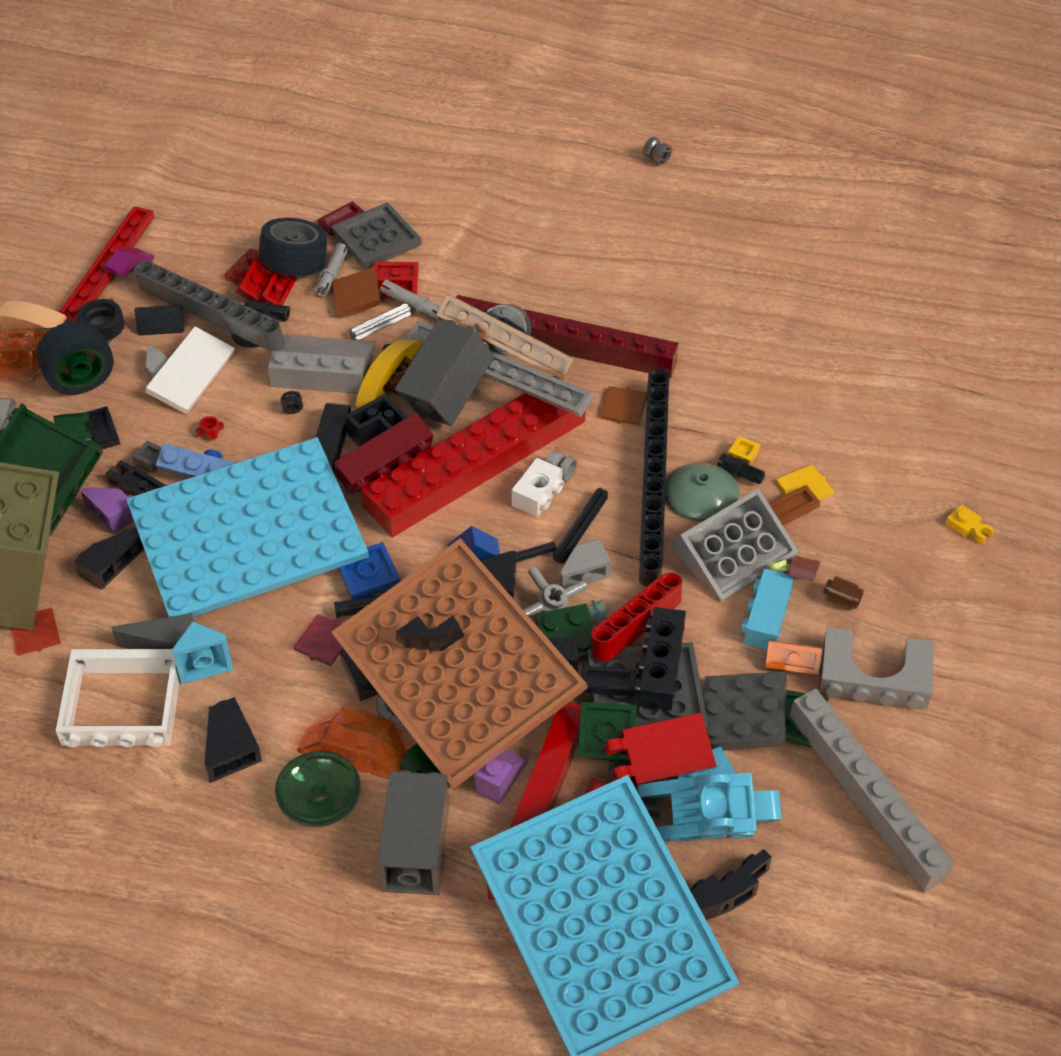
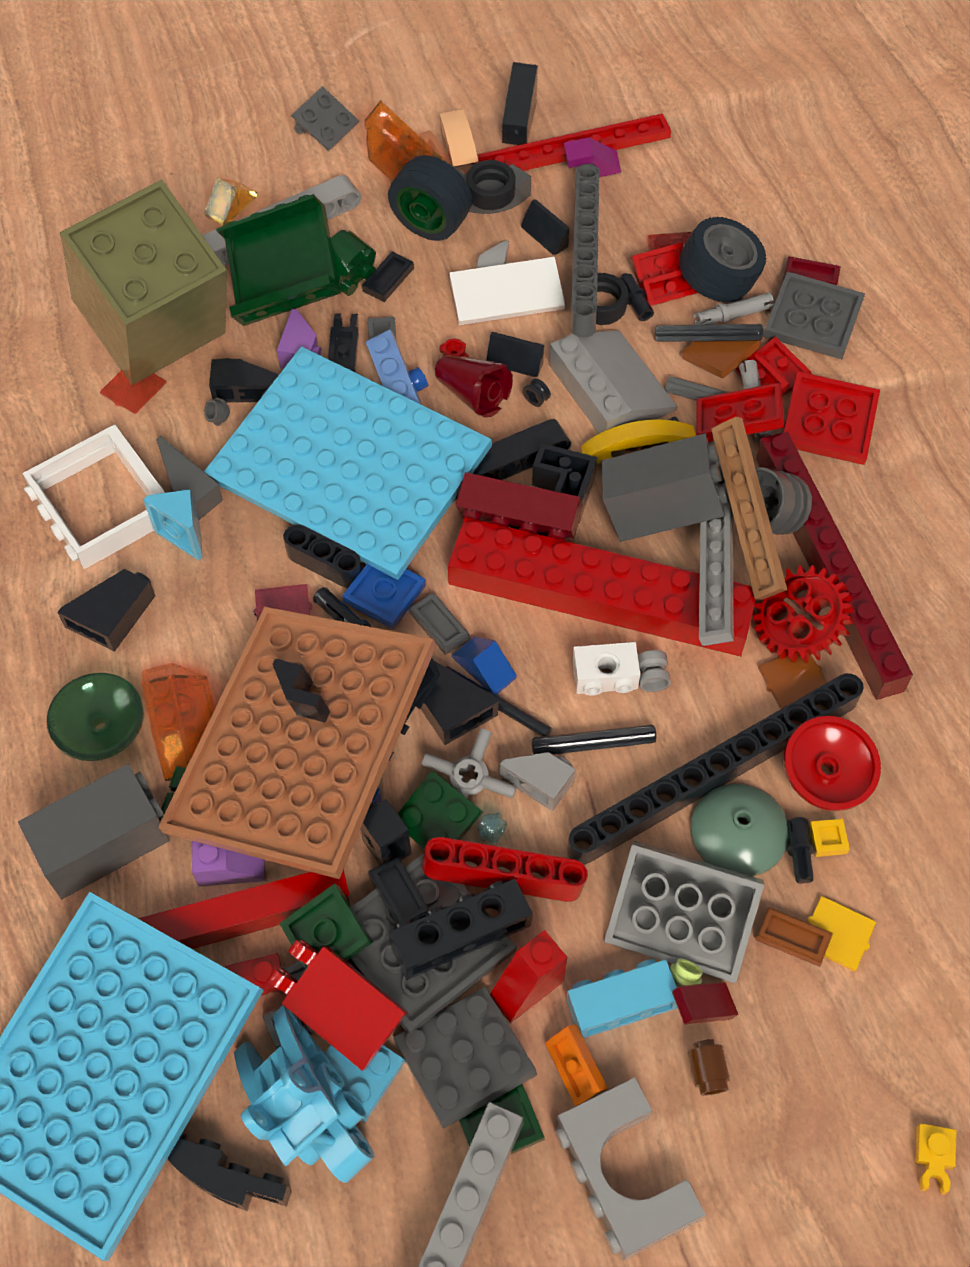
camera: 55 degrees right, 10 degrees up
none -> dark grey plate [204,398,230,426]
none -> black beam [283,525,362,588]
none -> dark grey tile [409,593,470,655]
none -> dark red cone [435,355,513,418]
none -> black slope [486,332,544,377]
none -> red slope [490,930,567,1024]
none -> black slope [502,62,538,145]
none -> black axle [655,324,764,342]
none -> red tile [696,382,784,442]
none -> red gear [753,565,855,663]
none -> red plate [783,371,880,465]
none -> red dish [784,716,881,811]

